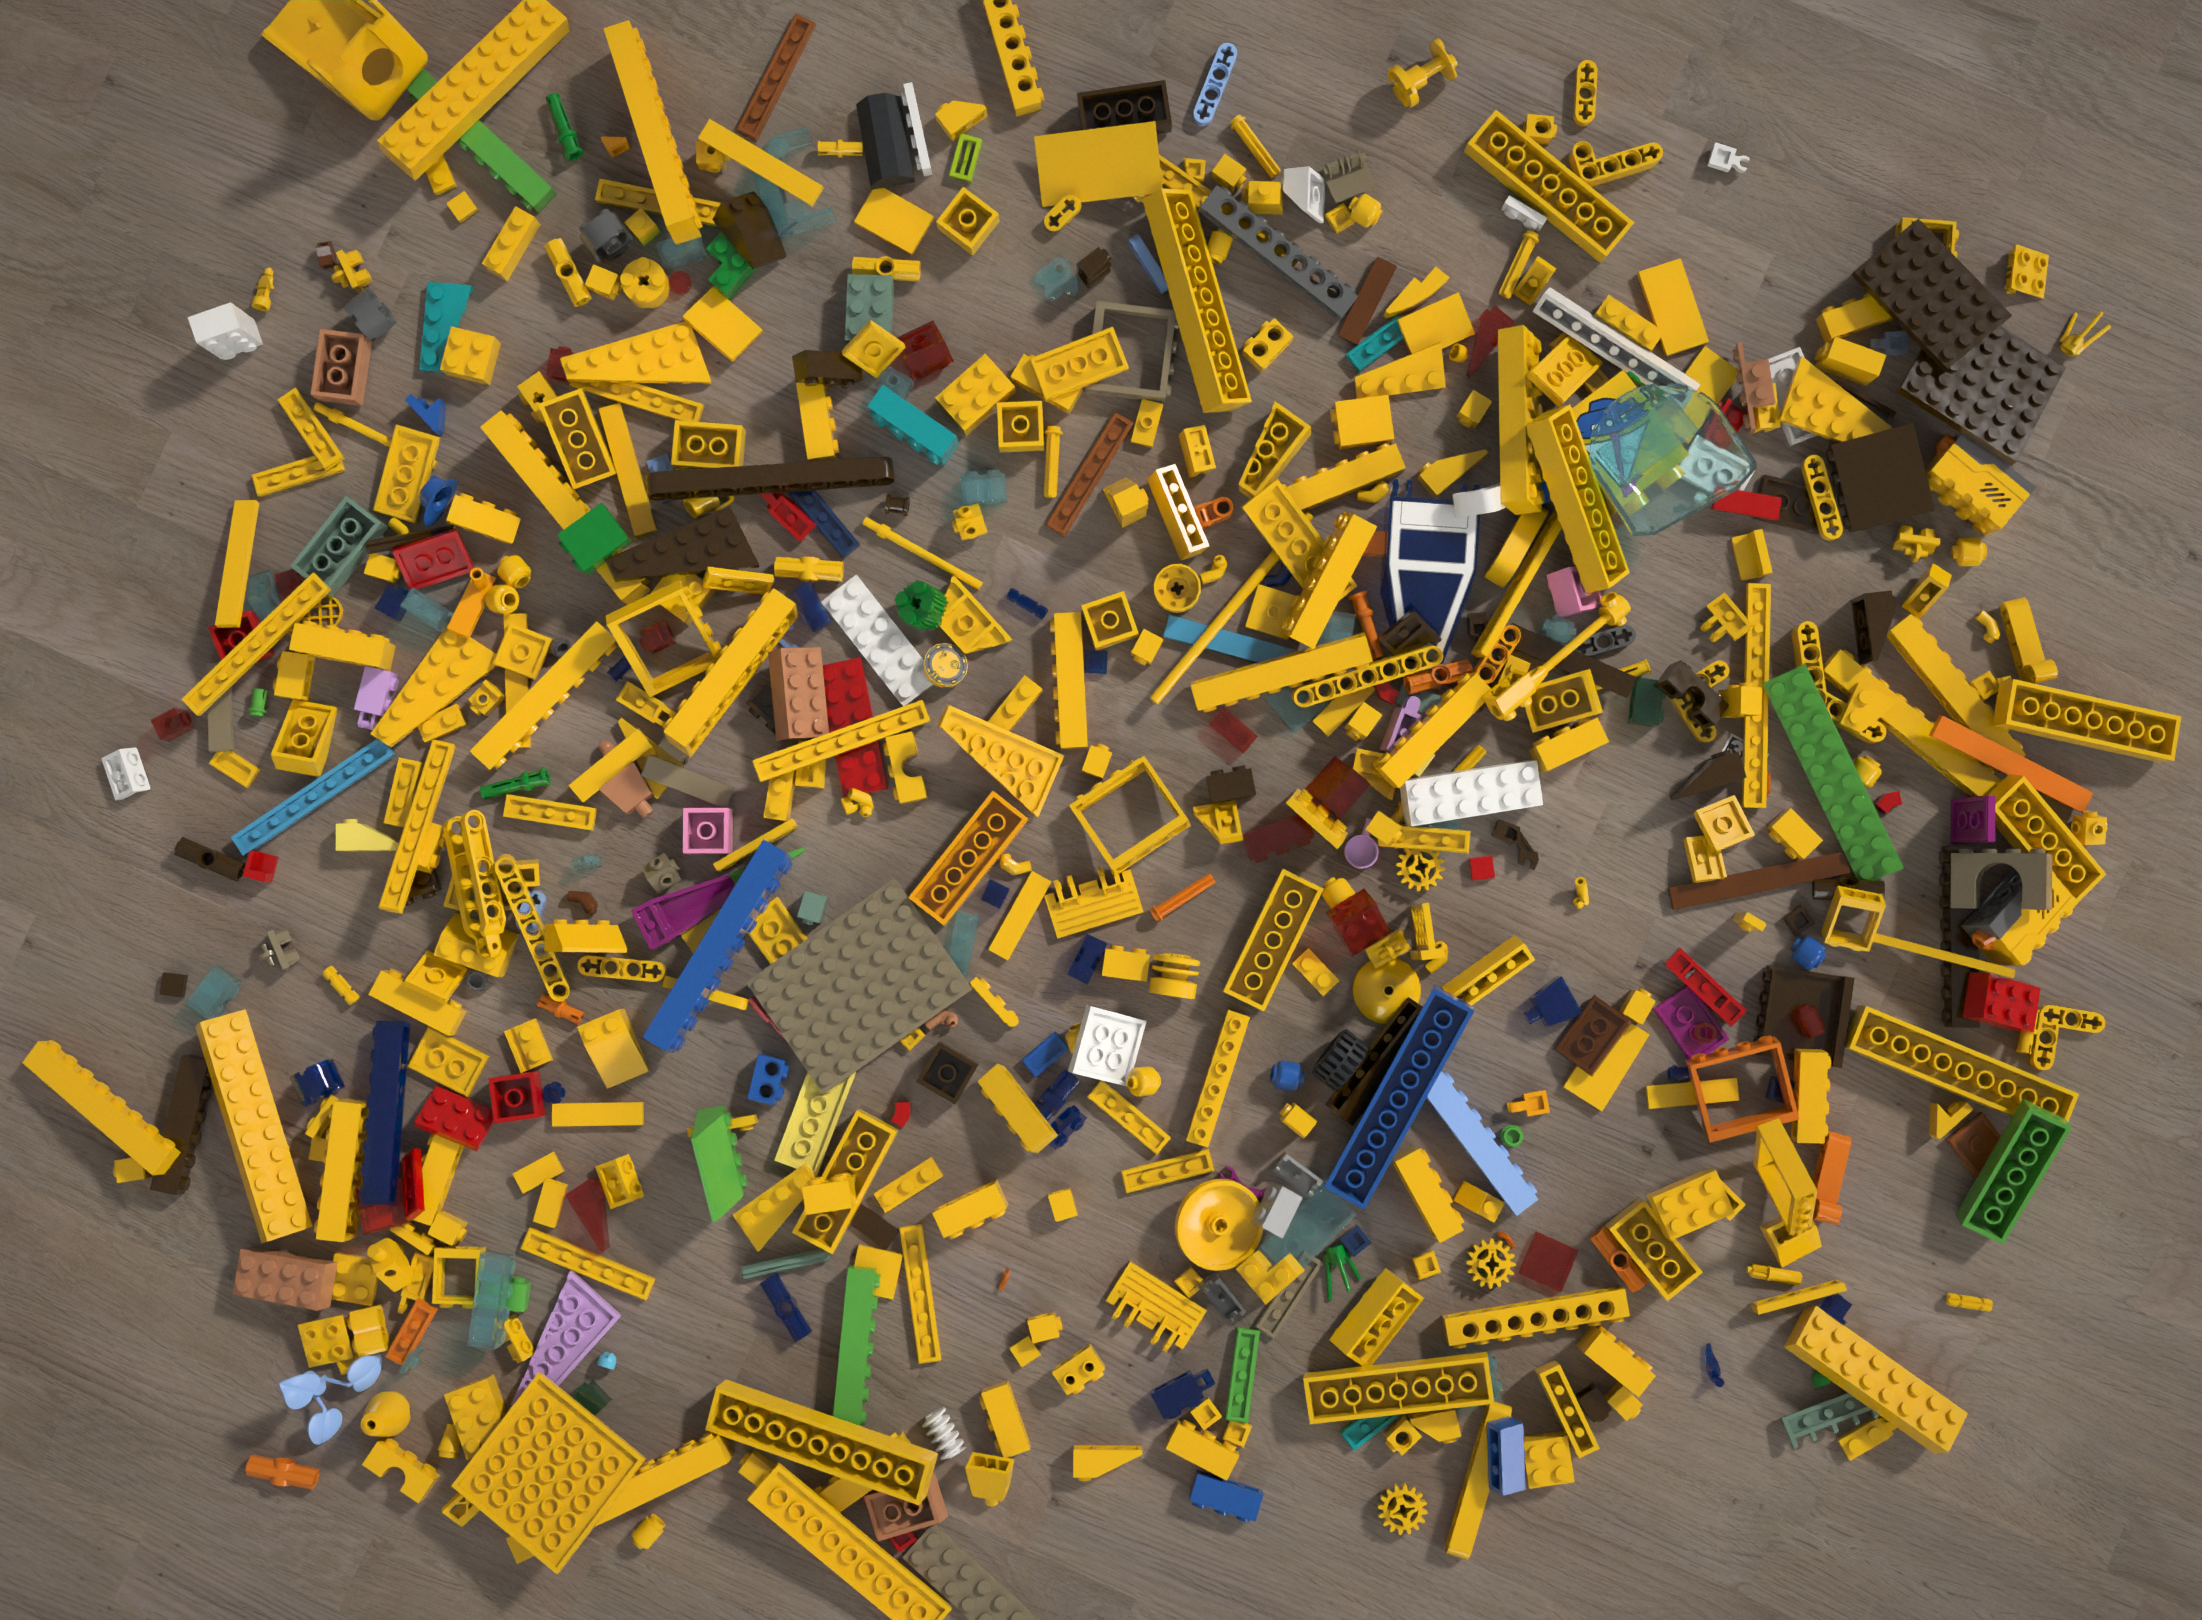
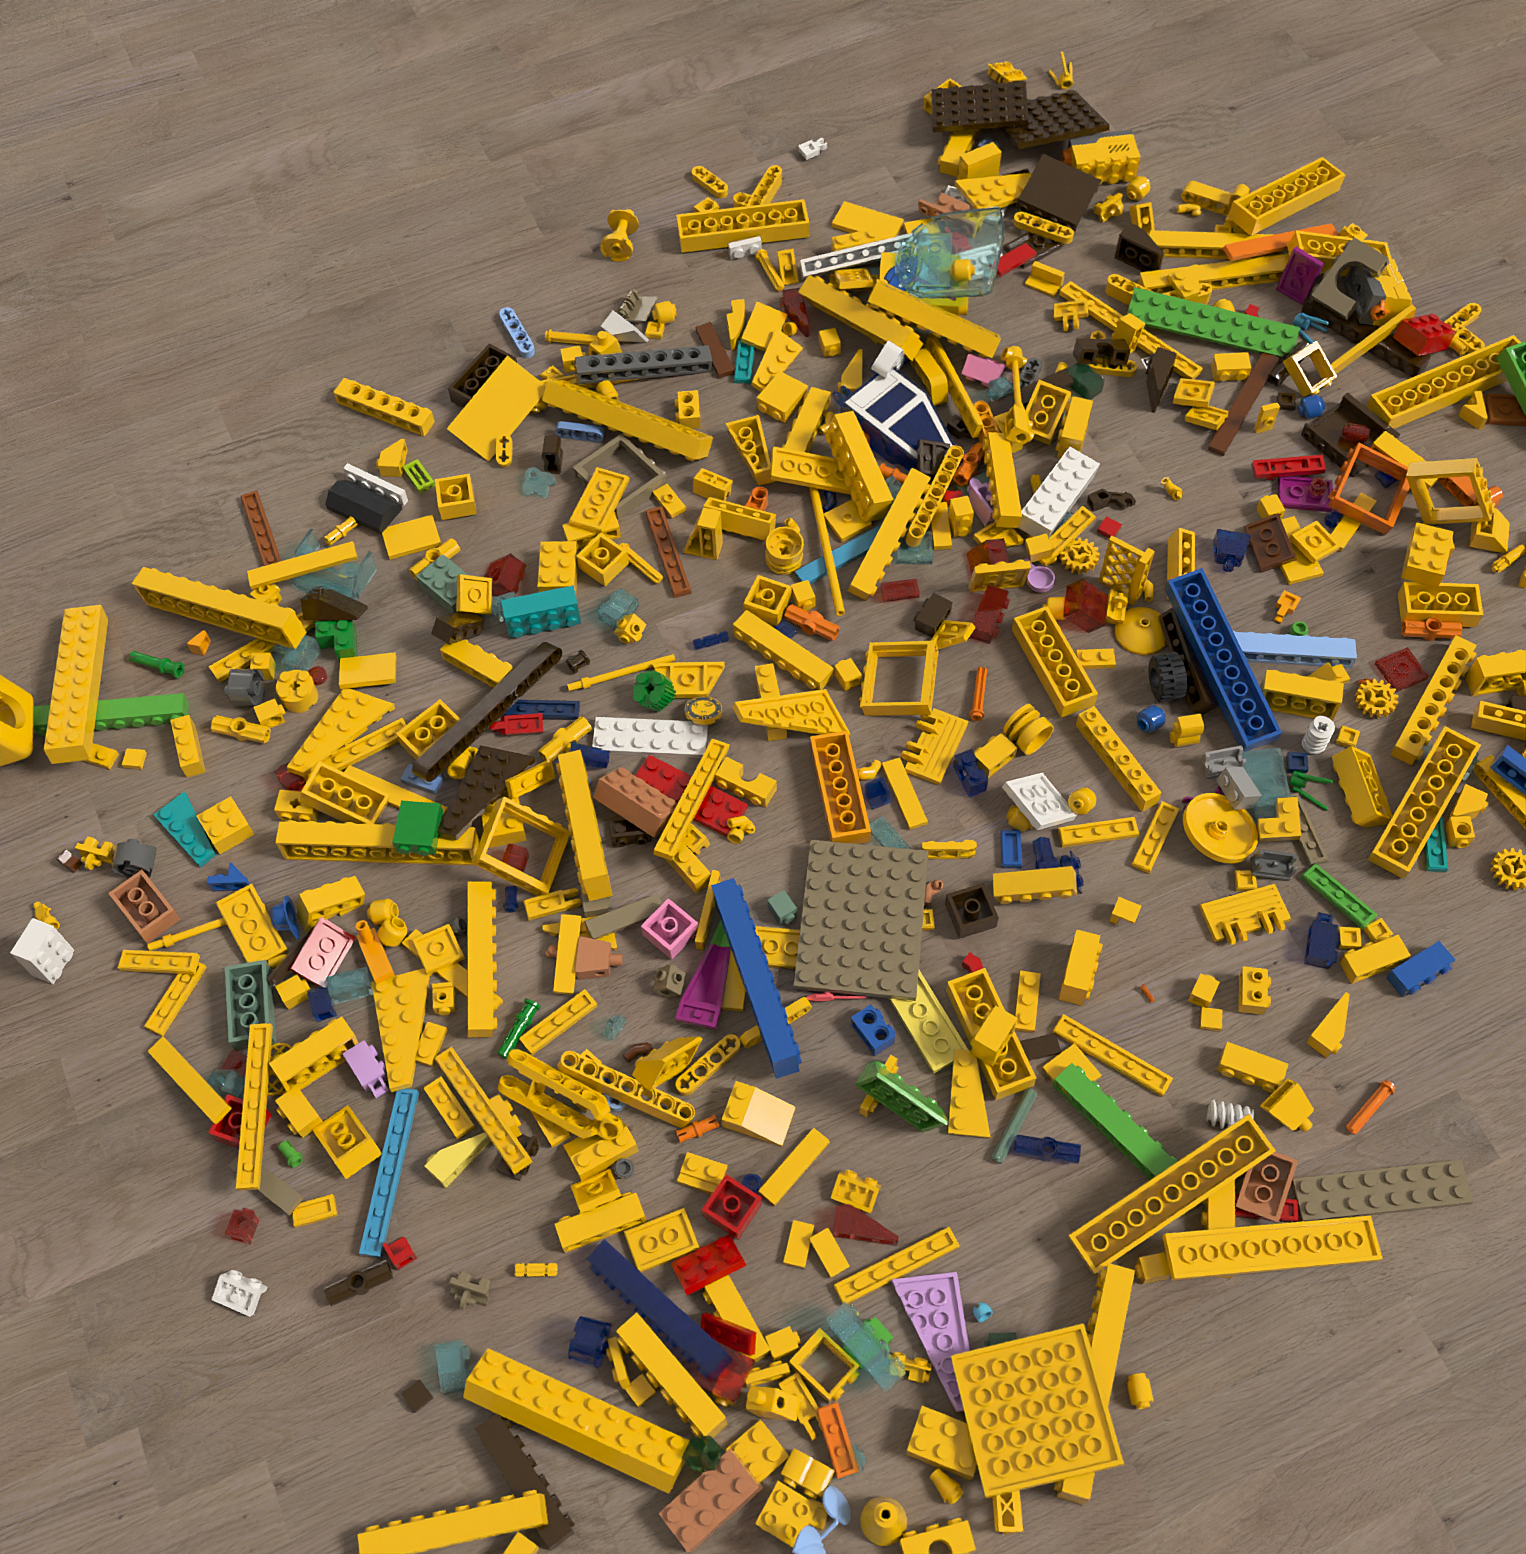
camera: 50 degrees left, 25 degrees down
none -> clear green brick [682,1436,724,1472]
none -> orange piece [784,604,840,641]
none -> yellow head [950,259,975,282]
none -> yellow plate [1289,521,1341,564]
none -> dark azure plant [1293,313,1329,344]
none -> white piece [1301,716,1335,754]
none -> orange axle [1346,1080,1395,1135]

